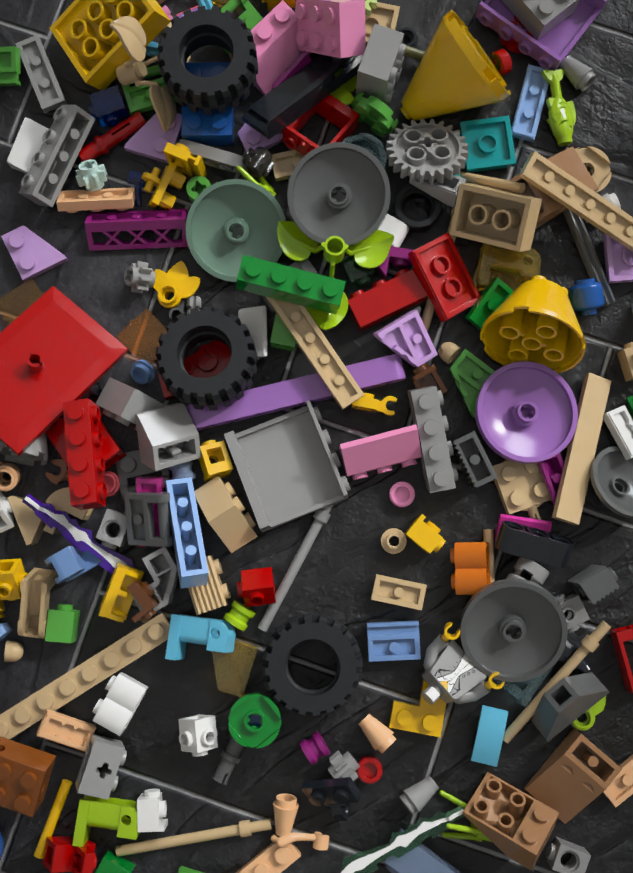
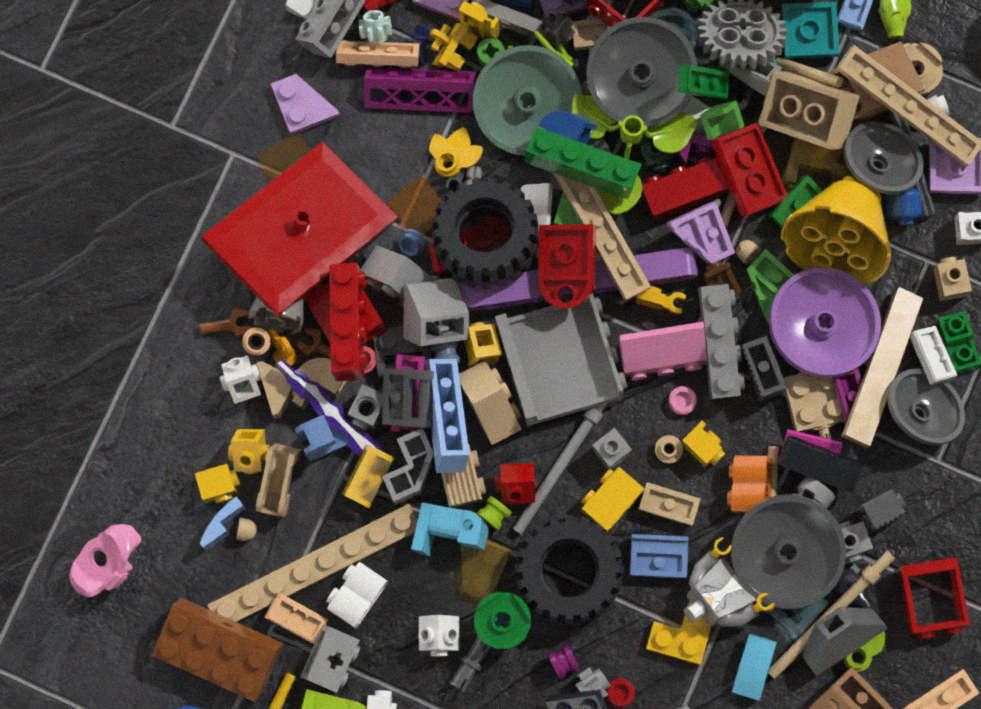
camera: 10 degrees right, 5 degrees down
bright green brick [45,604,80,643] -> none
light grey gear [124,261,156,294] -> none
reddish brown bracket [127,580,159,623] -> none
light nougat cone [358,714,396,754] -> none
none -> light orange piece [267,328,297,366]
none -> blue brick [538,111,597,144]
none -> red tile [538,224,596,309]
none -> yellow brick [581,467,644,533]
none -> light grey brick [592,428,632,471]
none -> green tile [678,64,729,99]
none -> bright green panel [700,100,745,141]
none -> dark grey dish [843,122,923,194]

